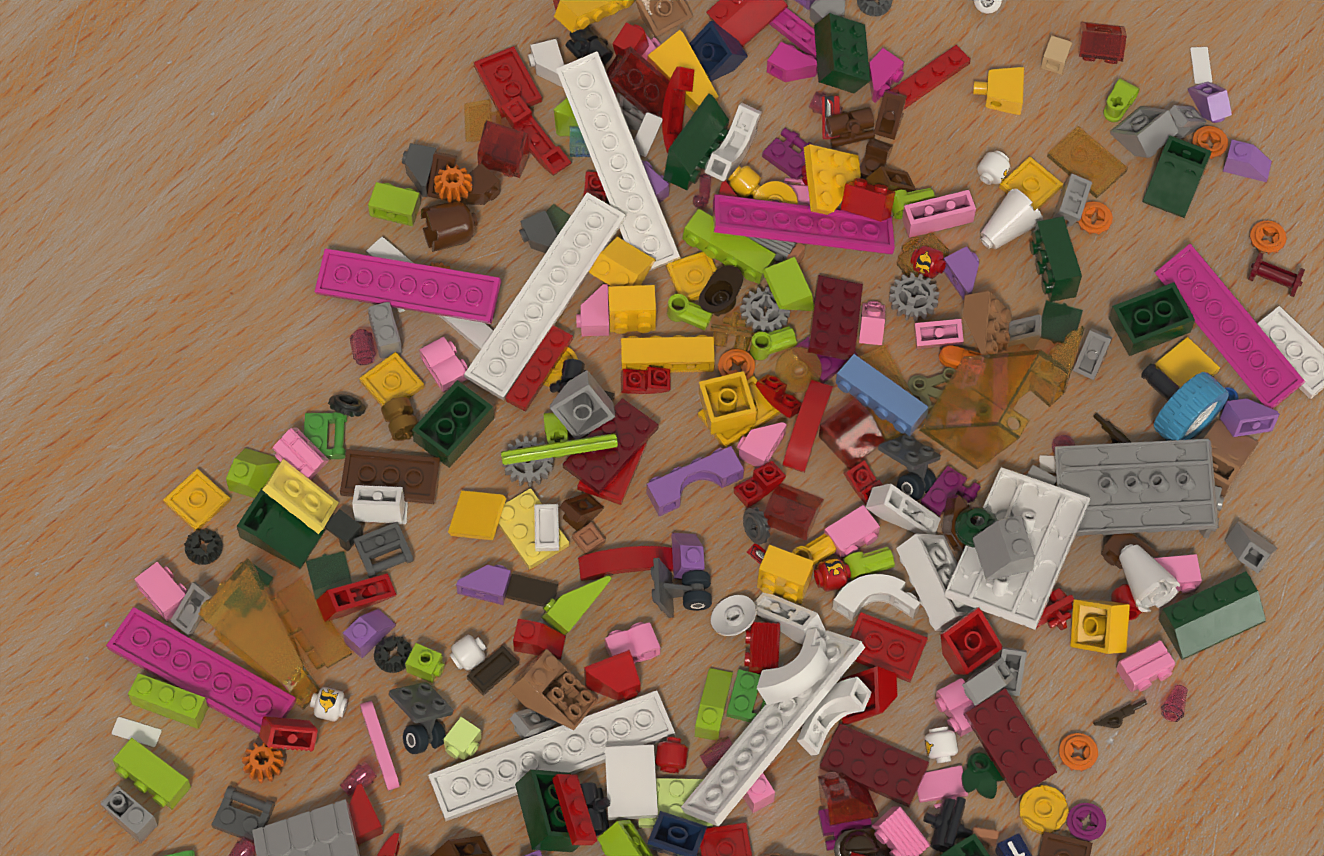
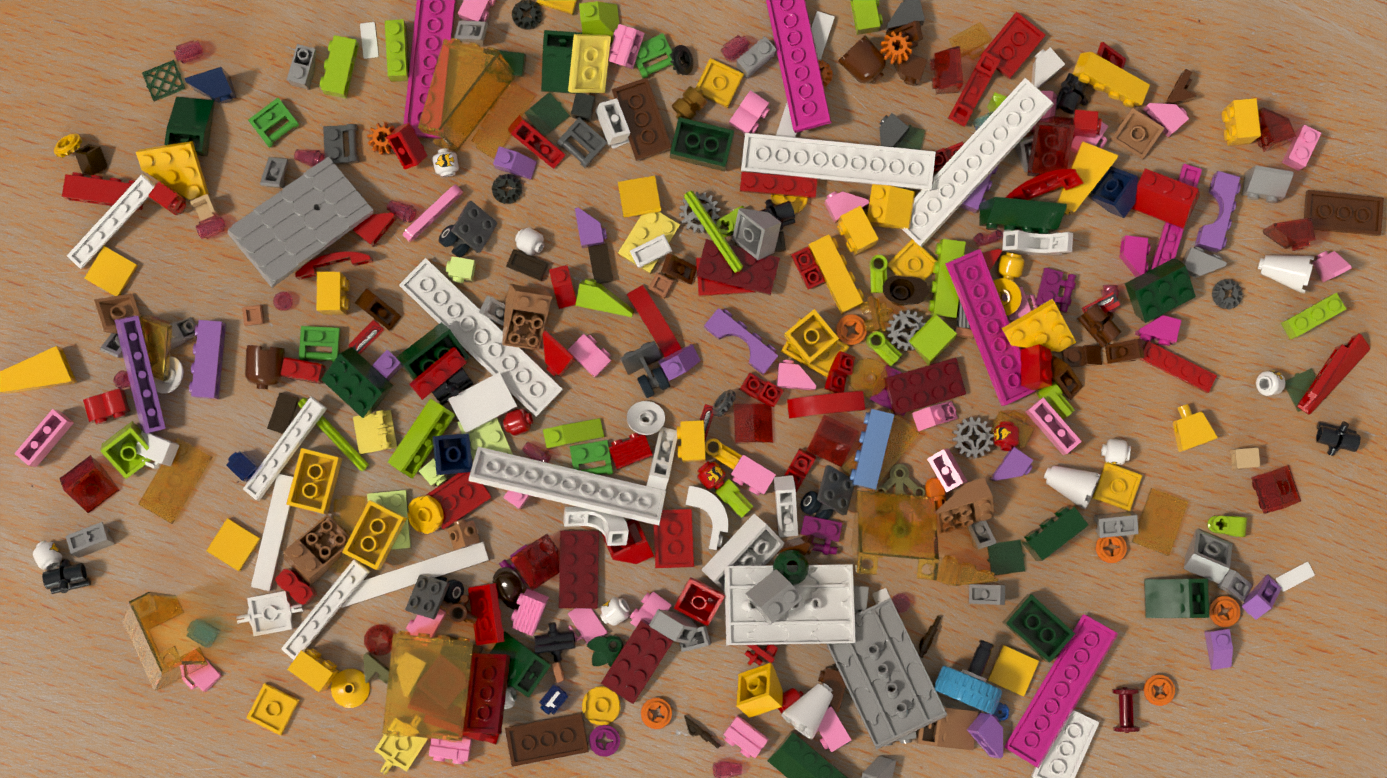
camera: 65 degrees right, 20 degrees up
lime brick [405,643,445,683] -> none
white sticker [634,112,663,157] -> none
white arch [757,628,829,704] -> none

